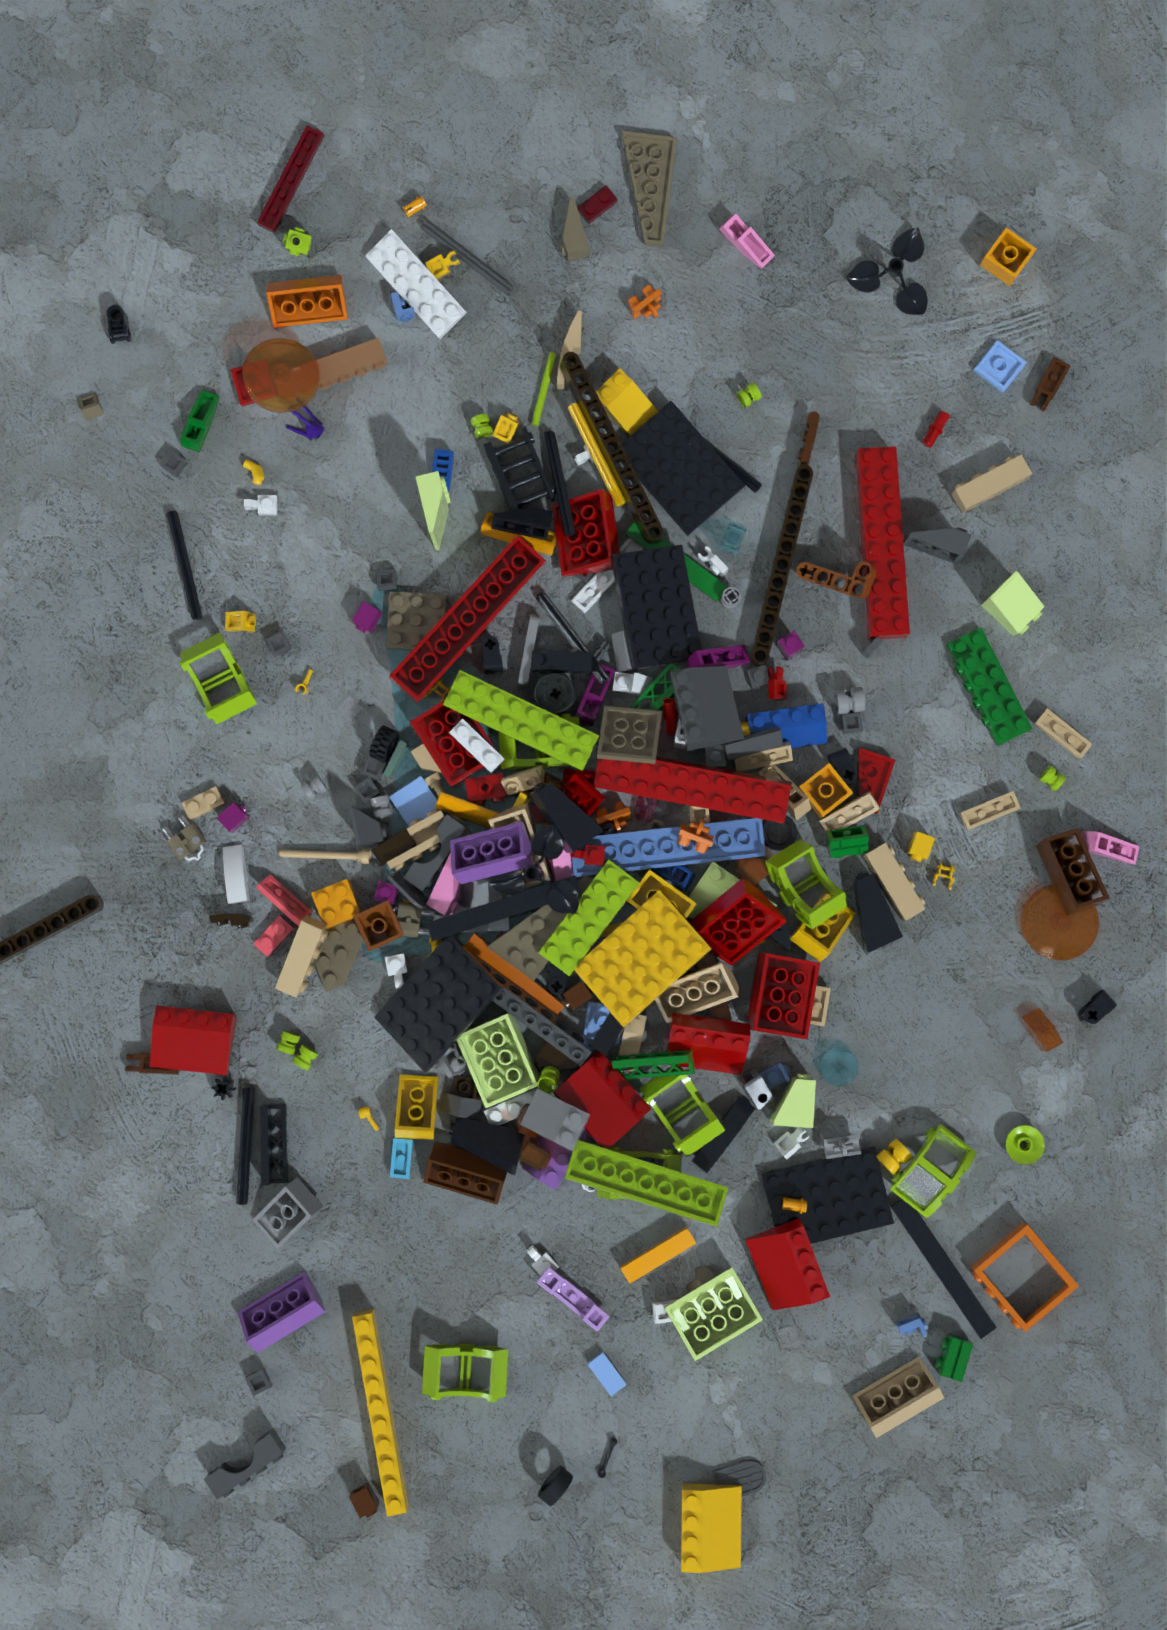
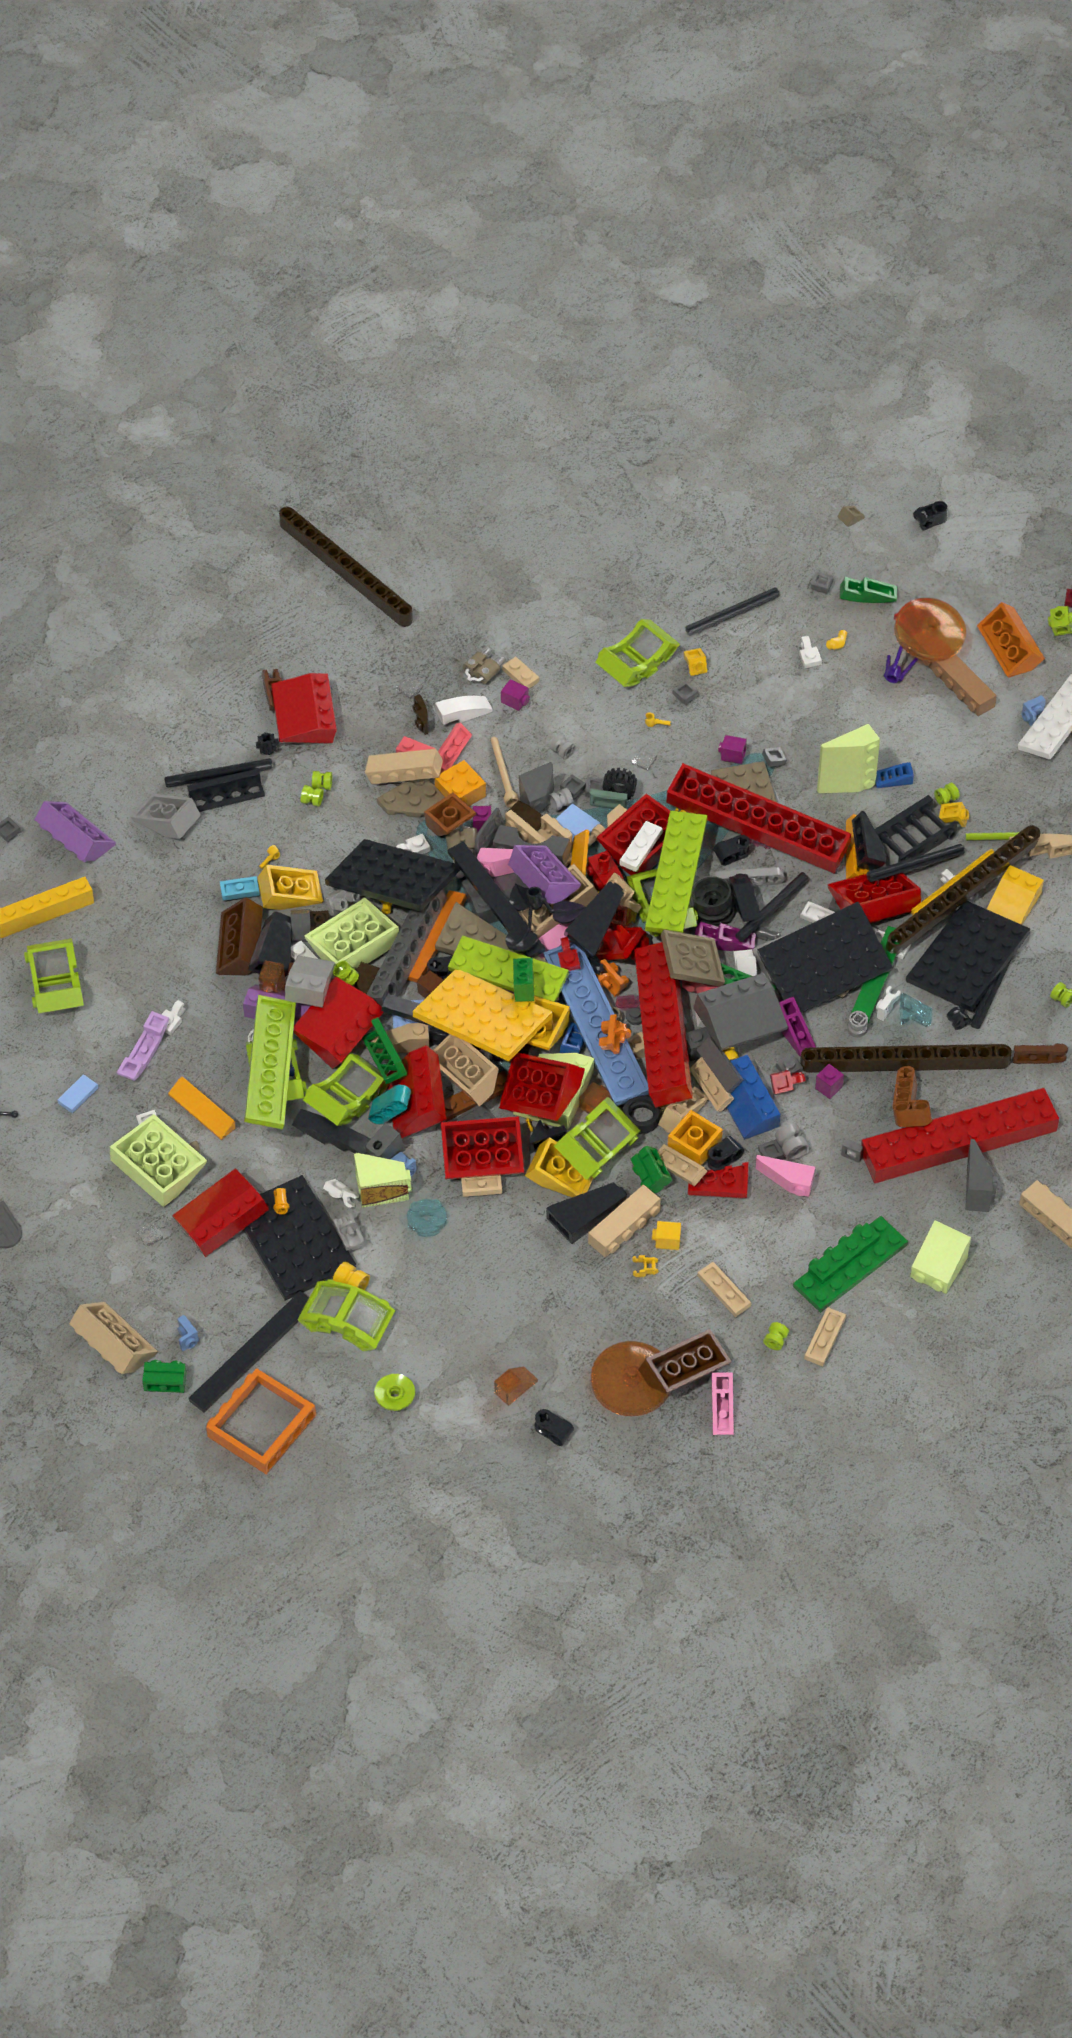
camera: 75 degrees right, 30 degrees down
none -> teal beam [368,1085,411,1124]
none -> green brick [513,958,534,1002]
none -> bright pink slope [756,1155,815,1197]
none -> black wheel [946,1006,971,1030]

